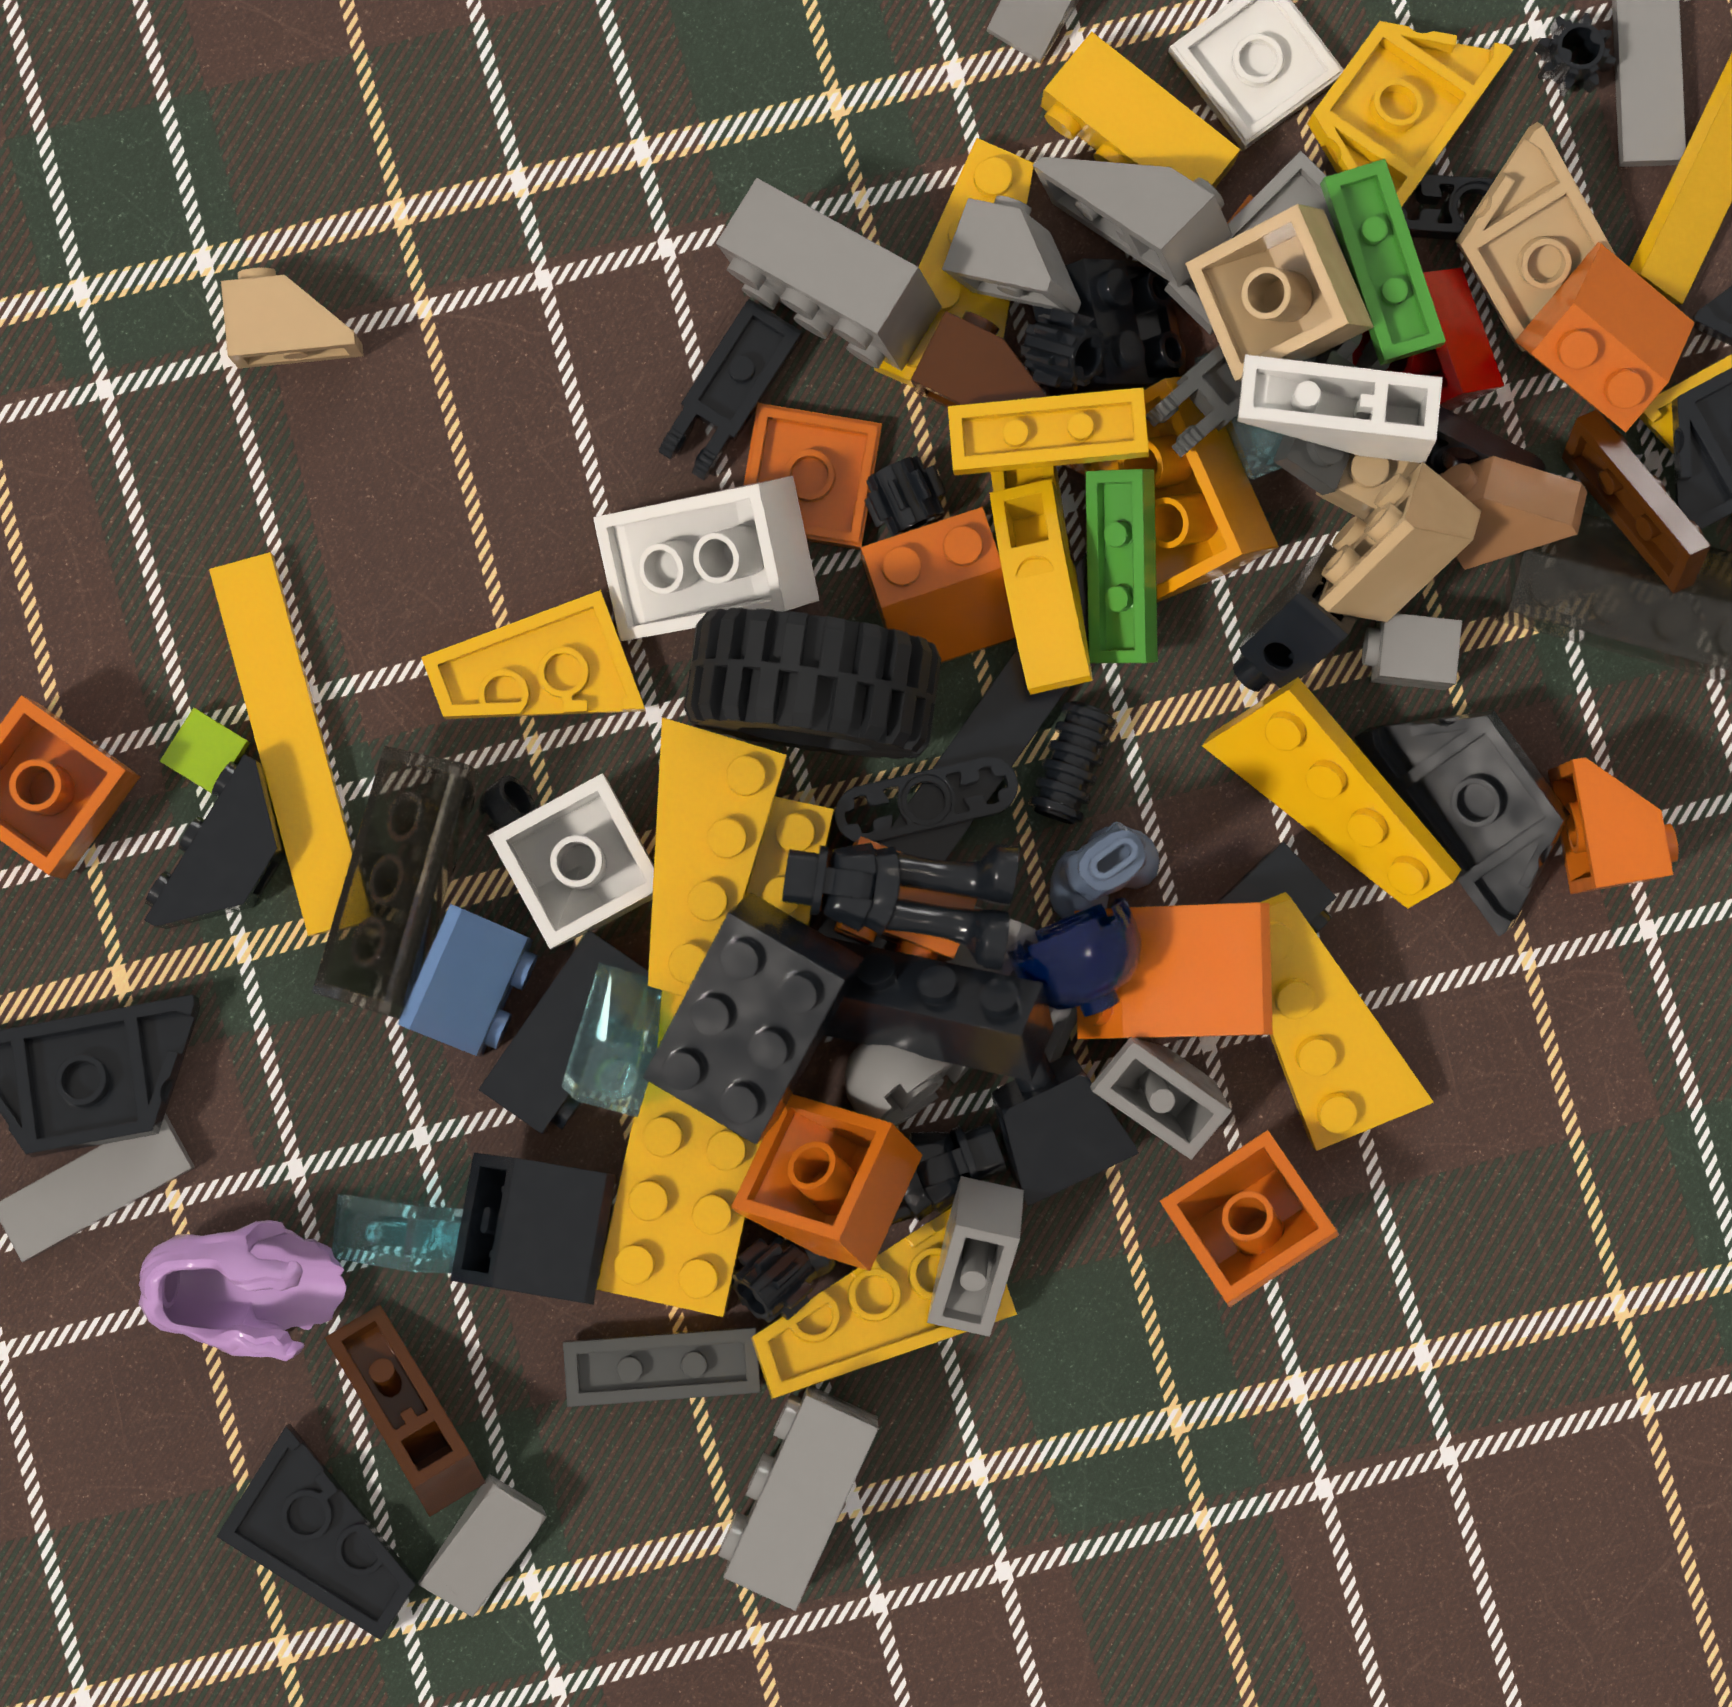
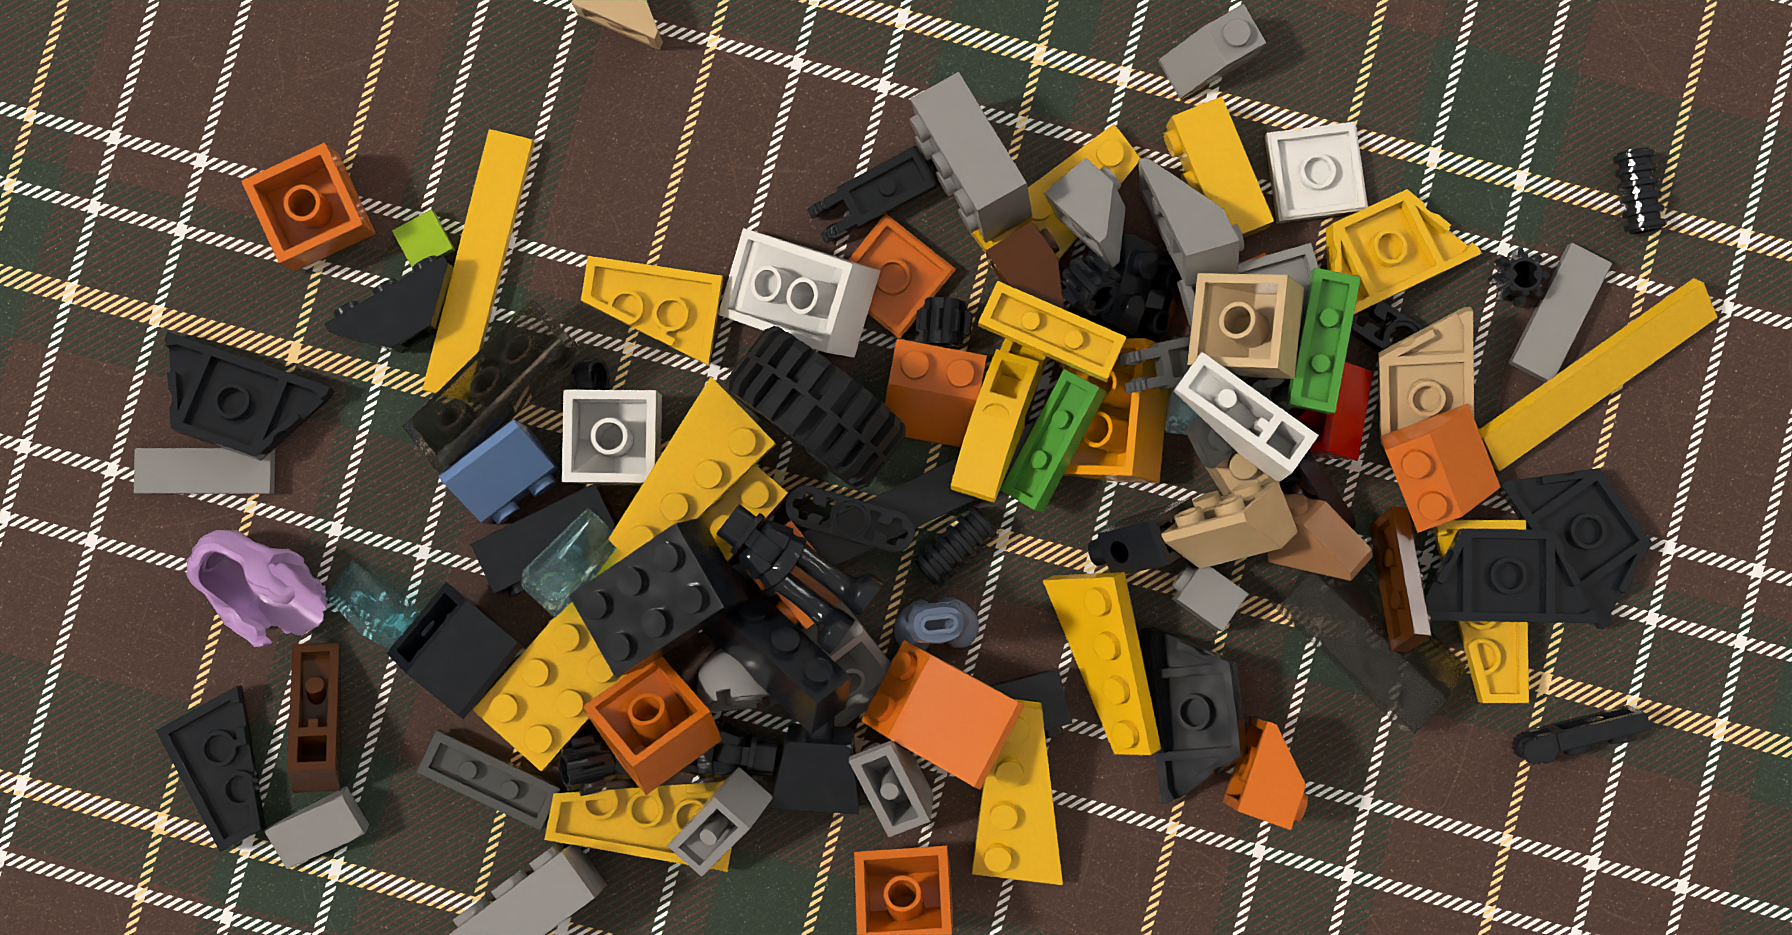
camera: 30 degrees right, 0 degrees up
clear blue cylinder [1006,897,1141,1017] -> none

